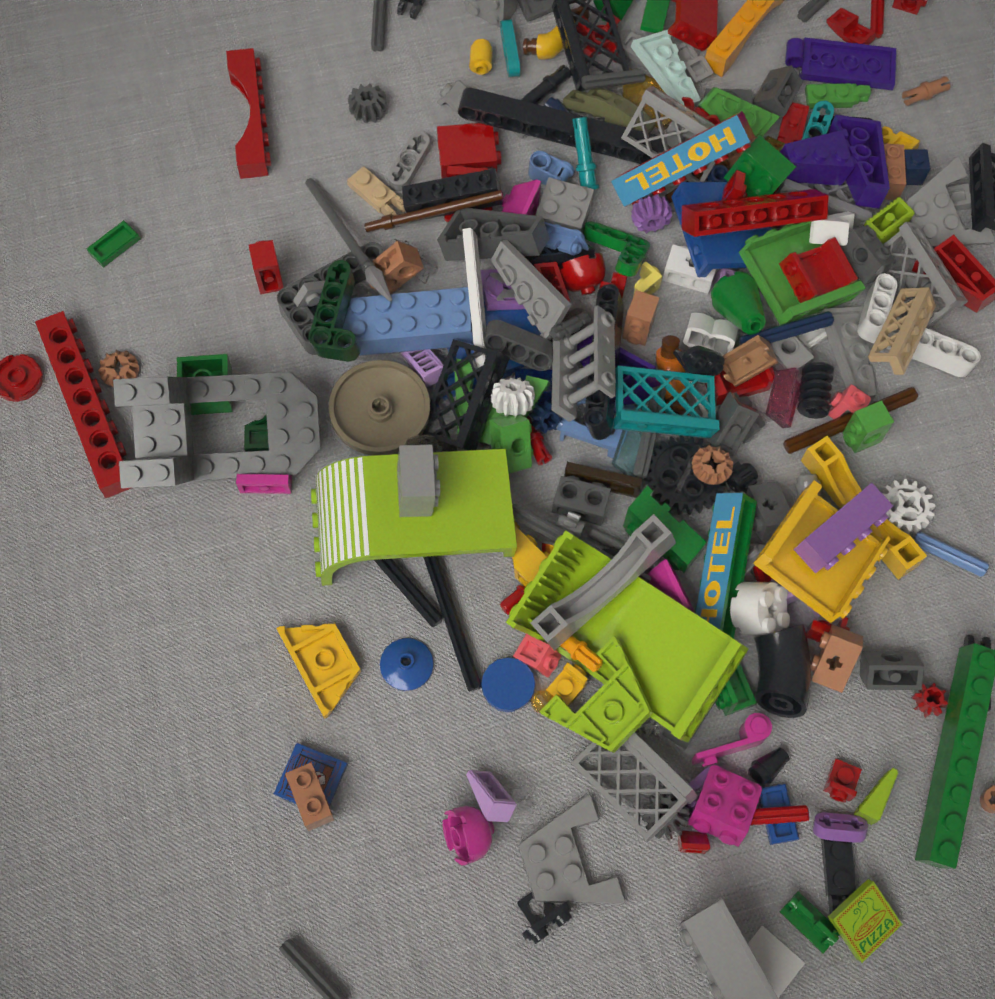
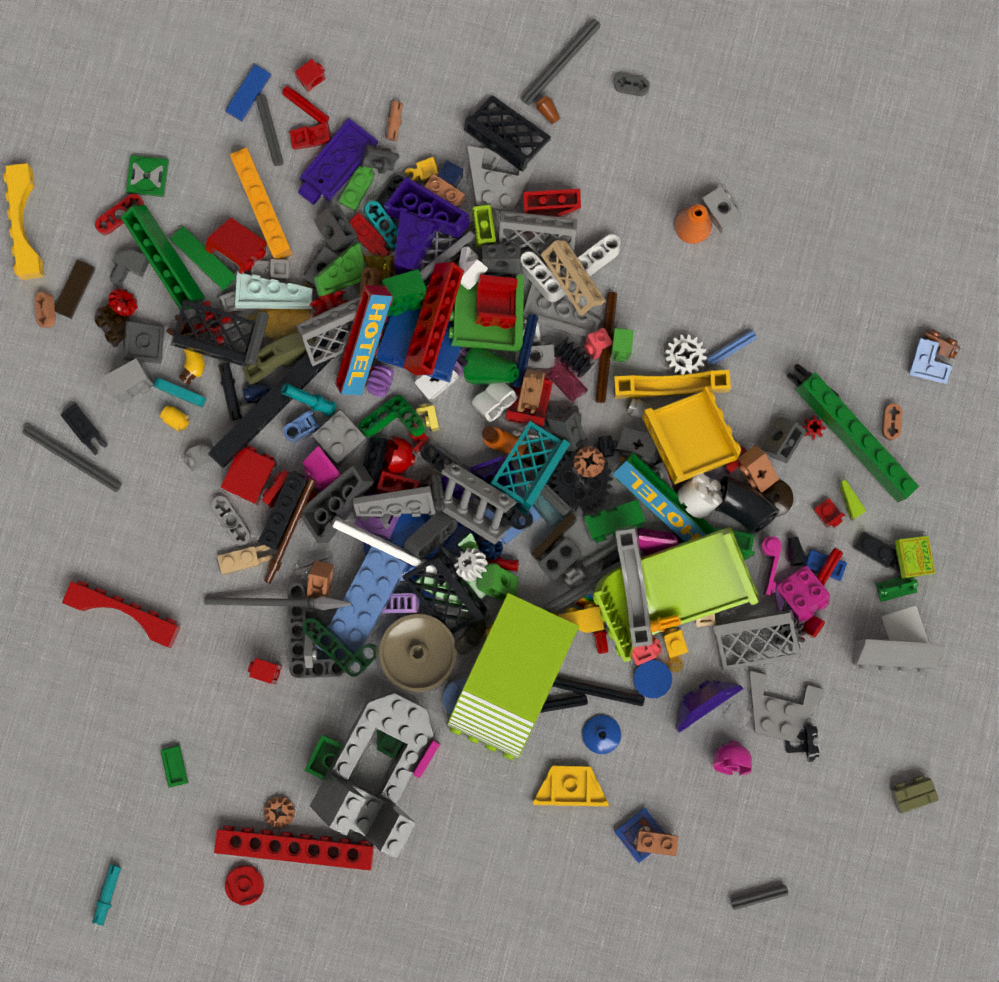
camera: 55 degrees left, 15 degrees up
dark grey gear [348,83,387,123] -> none
light grey brick [397,445,440,517] -> none
lavender slope [466,770,517,822] -> none
lime wing [539,636,653,753] -> none
medium blue hinge [544,222,589,255] -> none
nougat brick [622,290,660,346] -> none
black bracket [673,346,725,376] -> none
red bracket [722,170,747,200] -> none
medium lavender brick [794,483,893,574] -> none
medium lavender beam [813,812,868,843] -> none
none -> dark grey hips [361,145,400,174]
none -> dark purple wedge [676,679,744,733]
none -> dark brown dish [757,480,794,517]

